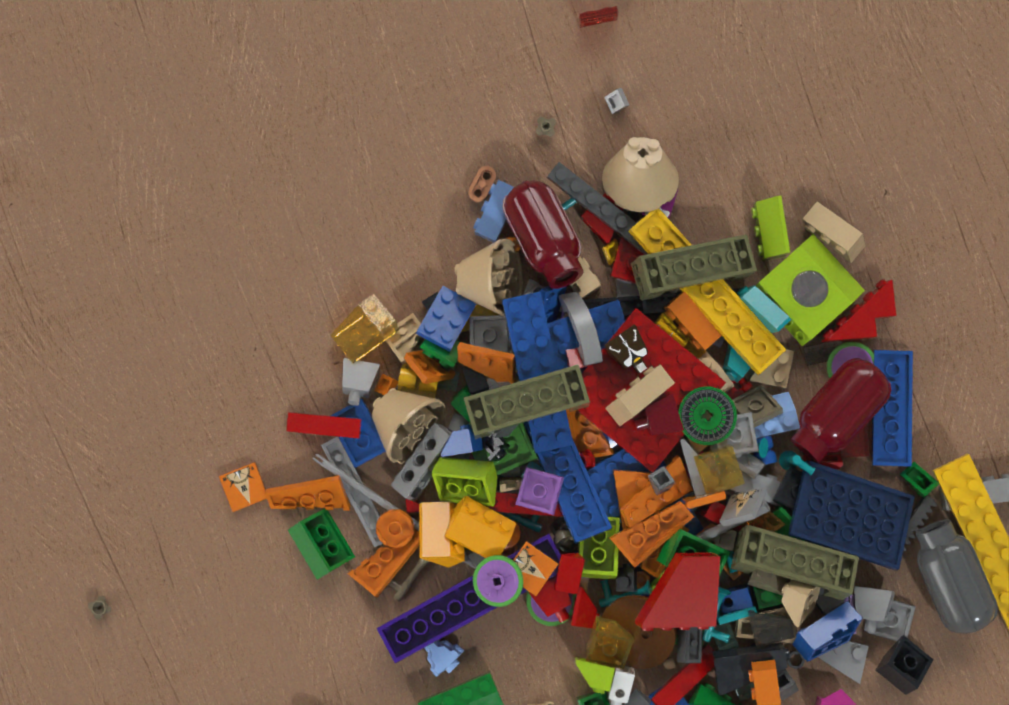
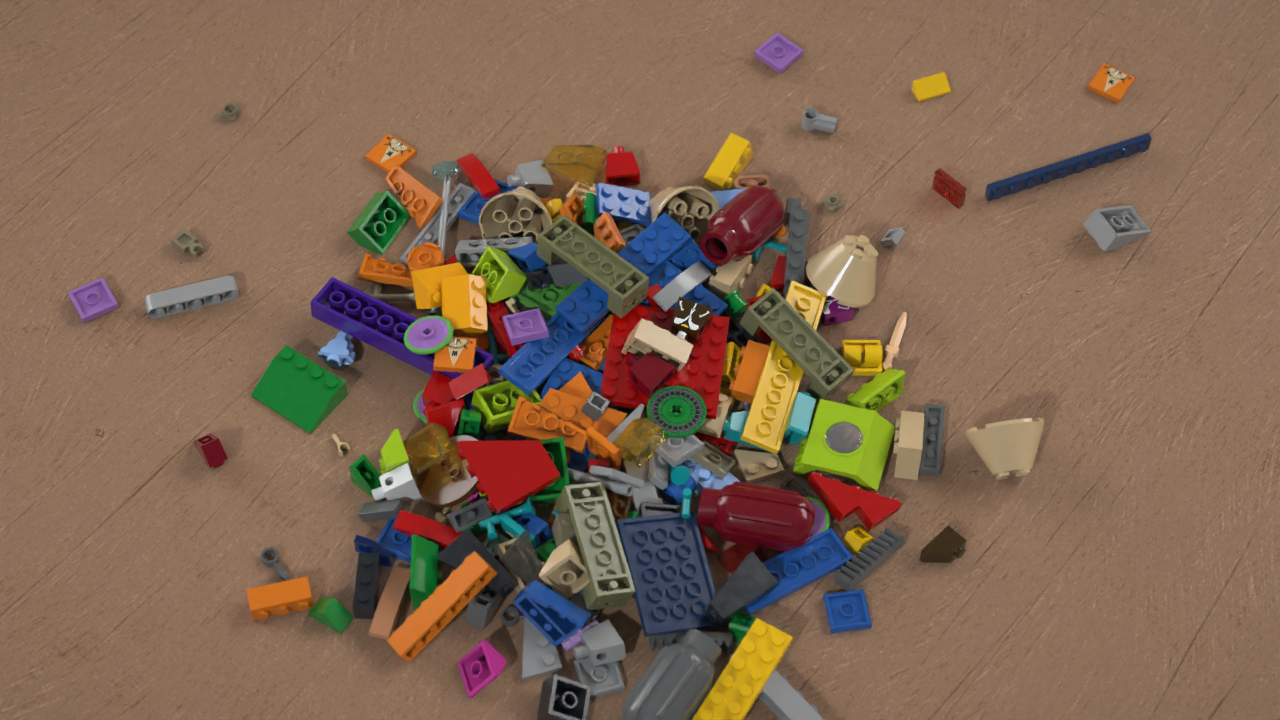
camera: 55 degrees right, 30 degrees down
none -> clear light blue slope [432,161,458,182]
none -> green slope [458,409,481,439]
none -> red torso [606,146,640,186]
none -> yellow wedge [704,133,754,191]
none -> black slope [705,551,778,628]
none -> green piece [724,289,749,319]
none -> medium lavender plate [754,33,804,74]
none -> dark grey slope [786,198,802,224]
none -> light grey piece [801,107,838,133]
none -> blue tile [823,589,872,634]
none -> dark grey gear [834,527,905,592]
none -> yellow plate [842,340,882,376]
none -> yellow slope [843,526,873,554]
none -> light nougat sword [882,312,907,371]
none -> dark grey gear [919,404,945,476]
none -> dark brown slope [920,525,967,563]
none -> tan cone [965,418,1045,480]

